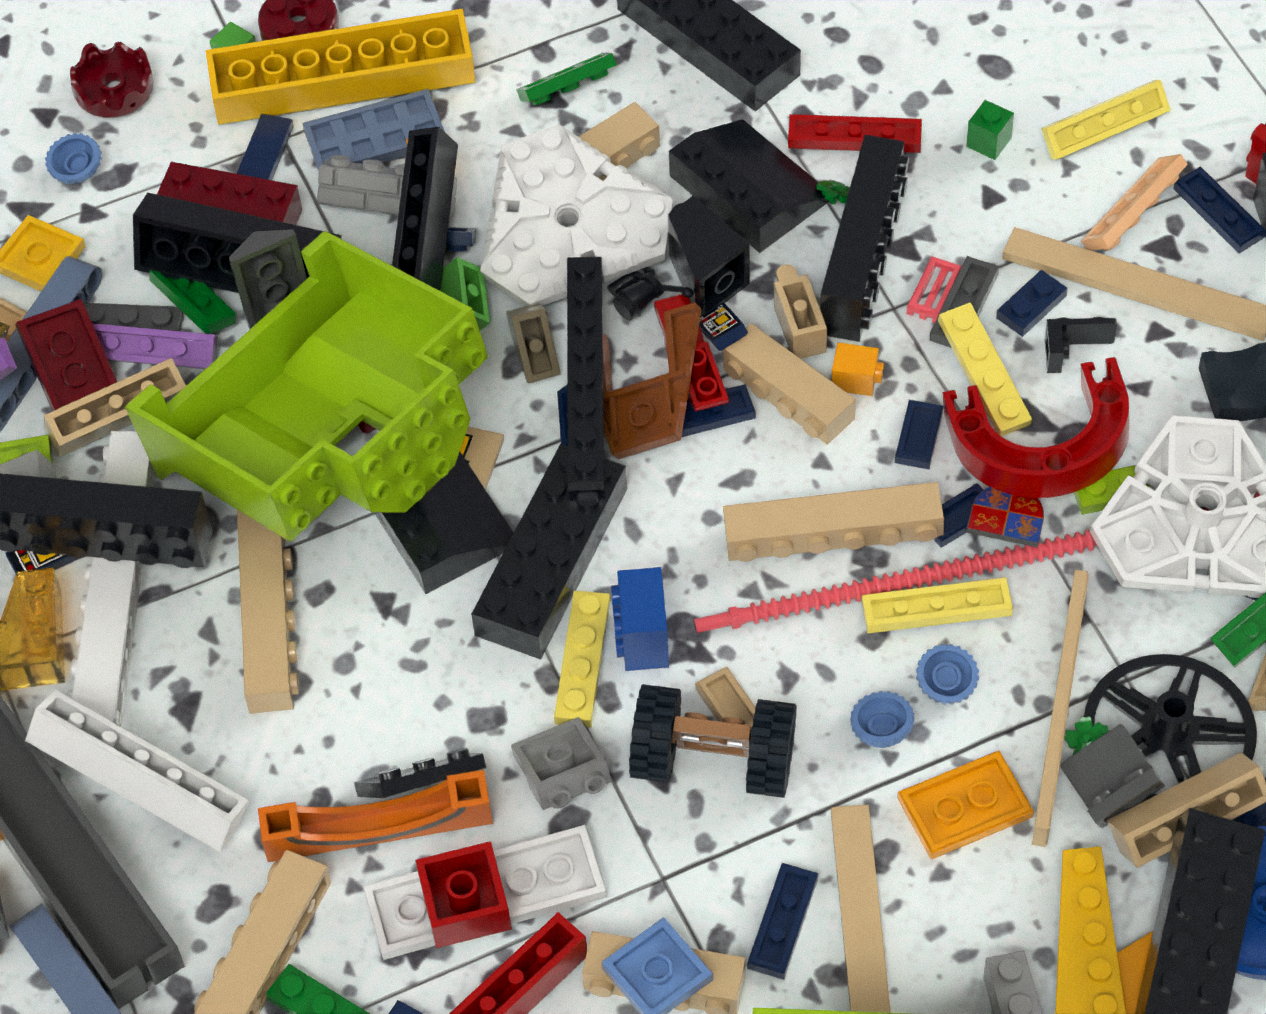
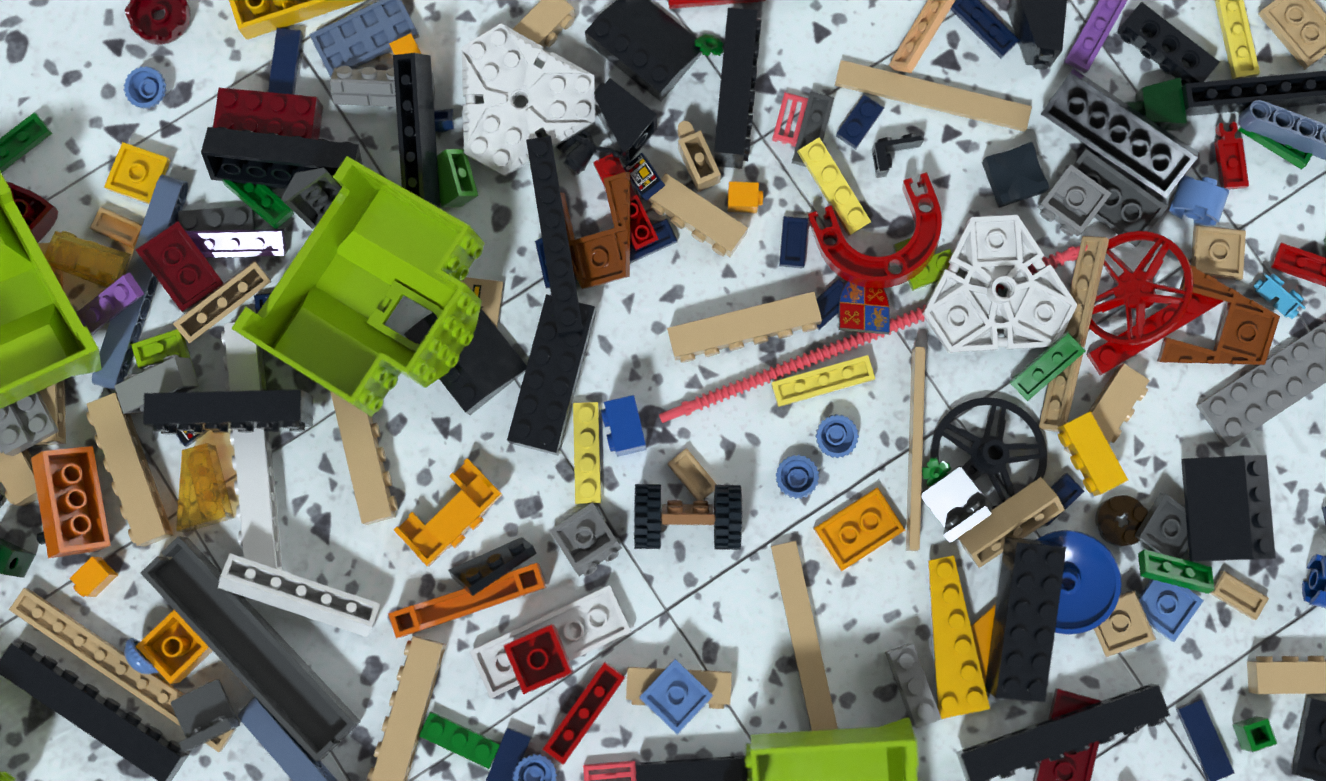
camera: 10 degrees left, 25 degrees up
dark tan slope [506,303,561,383] -> none
dark blue tile [747,863,819,980] -> none
none -> light orange bracket [393,458,503,567]

